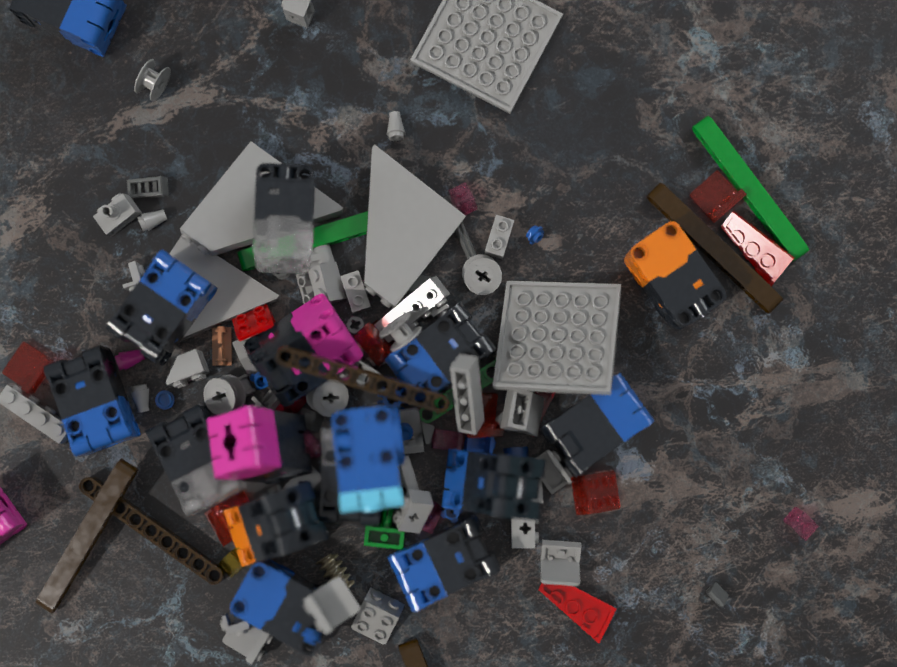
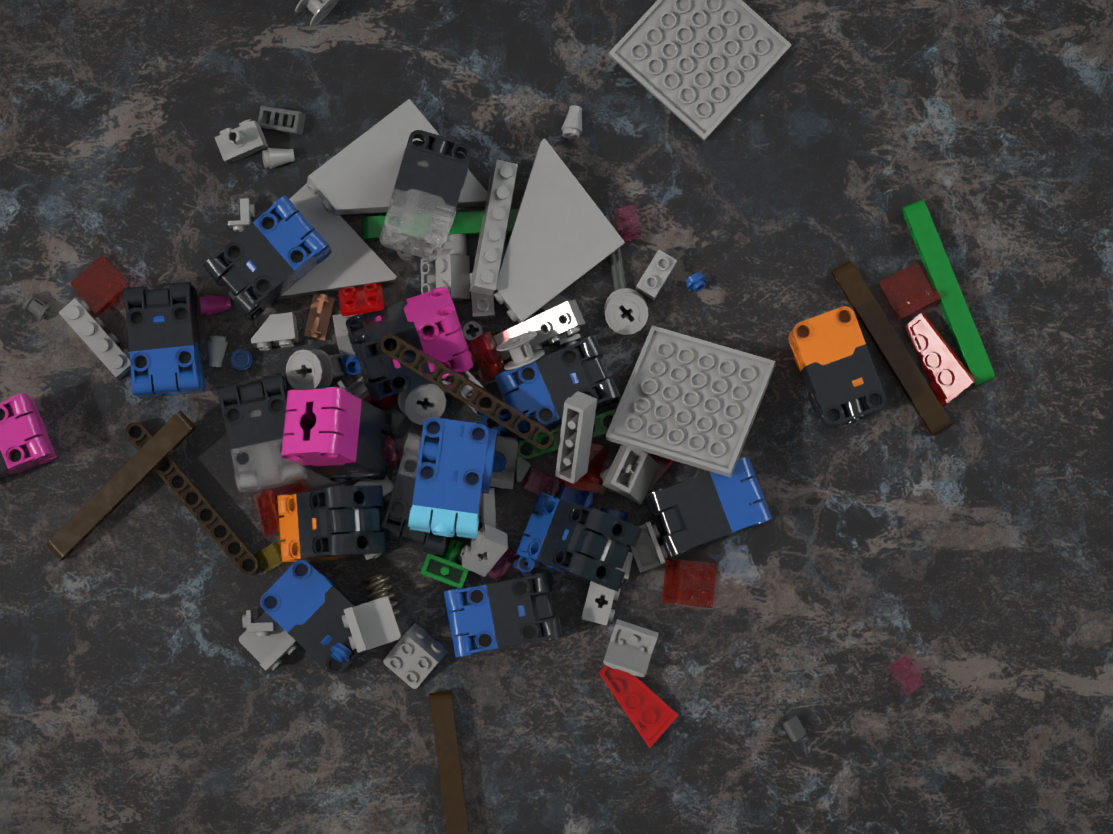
camera: 10 degrees right, 0 degrees up
none -> light grey brick [469,160,518,296]

